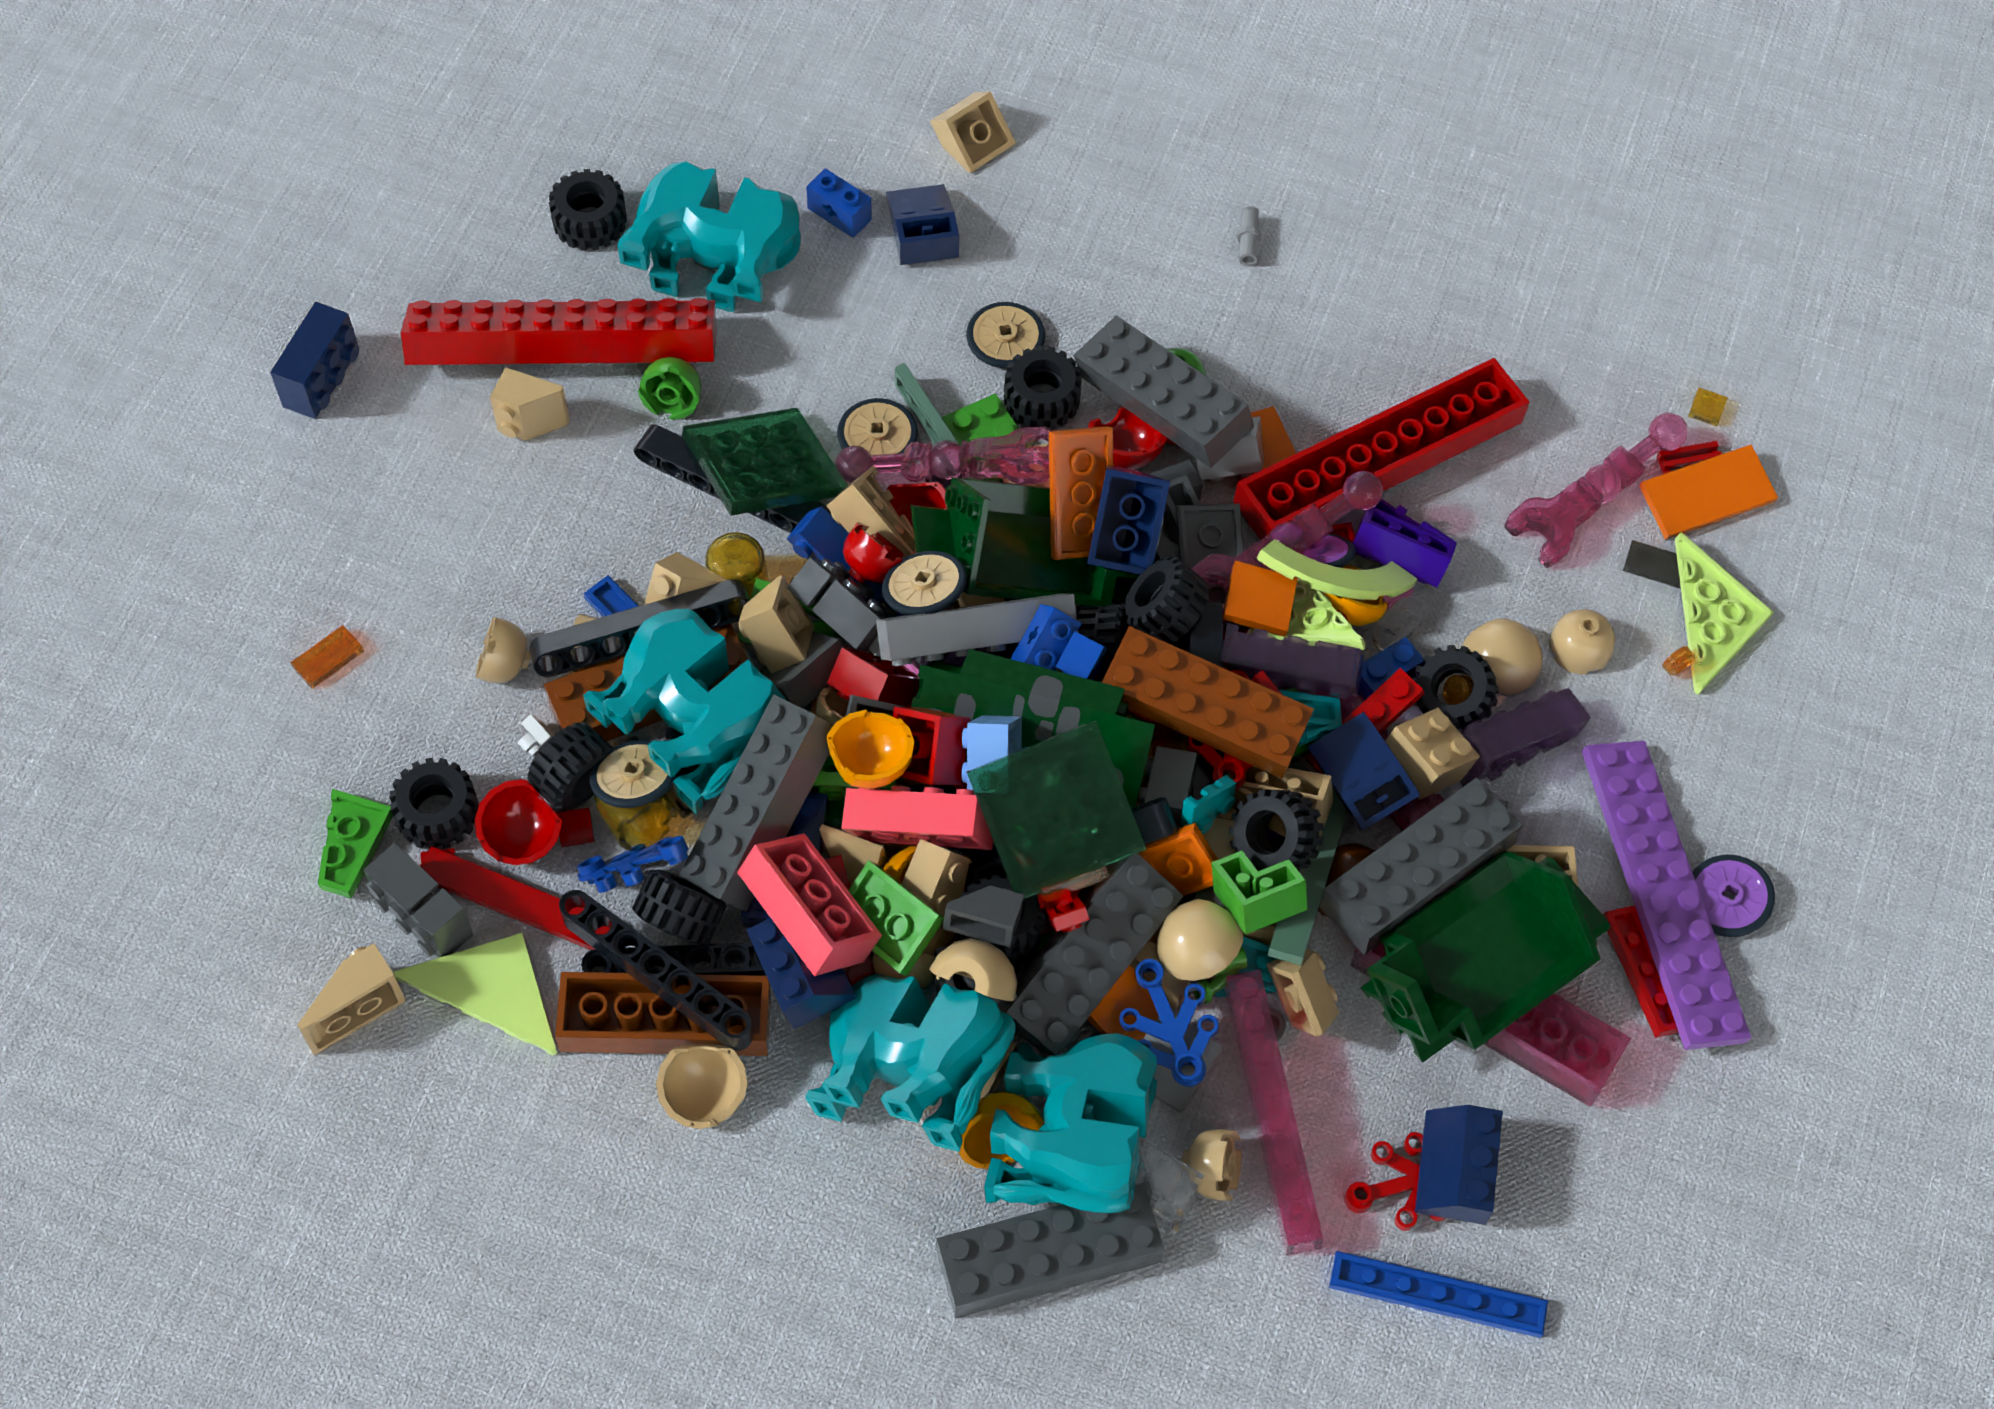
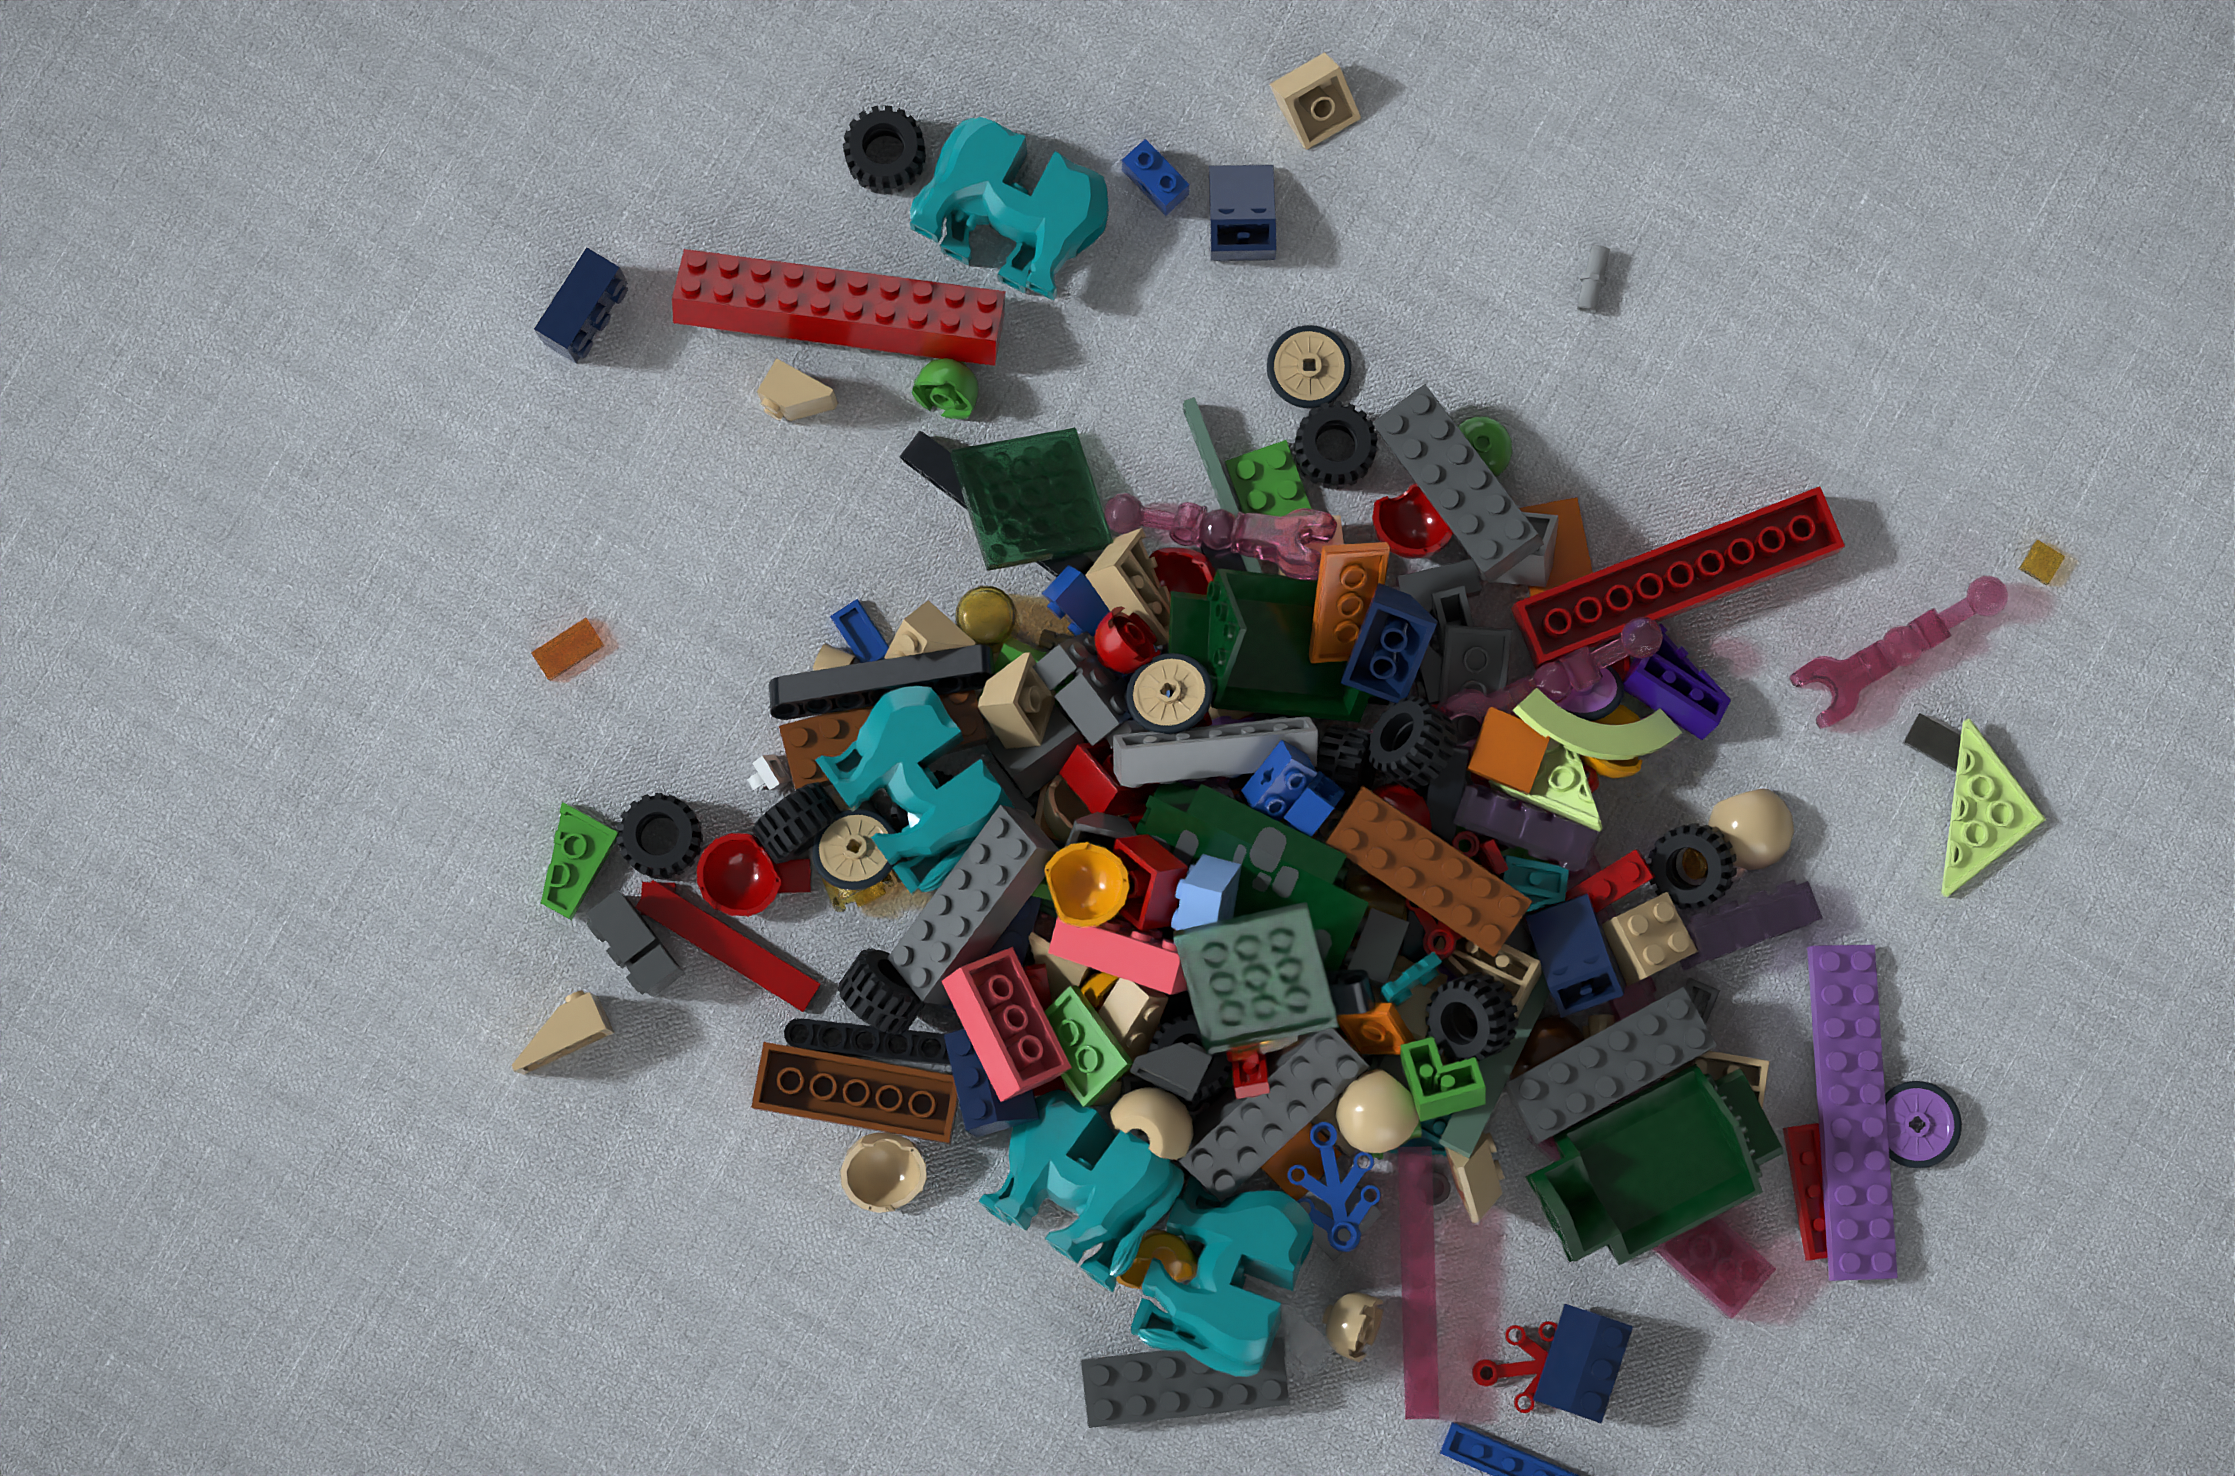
camera: 15 degrees right, 20 degrees up
yellowish green tile [394,933,557,1055] -> none
tan cylinder [475,617,531,684] -> none
black beam [559,890,754,1051] -> none
blue plant [577,836,689,893] -> none
tan wheel [837,398,918,467] -> none
blue brick [1349,636,1425,703] -> none
tan cylinder [1549,609,1616,675] -> none
orange tile [1639,444,1778,540] -> none
red tile [1656,441,1722,474] -> none
clear orange tile [1662,646,1695,676] -> none

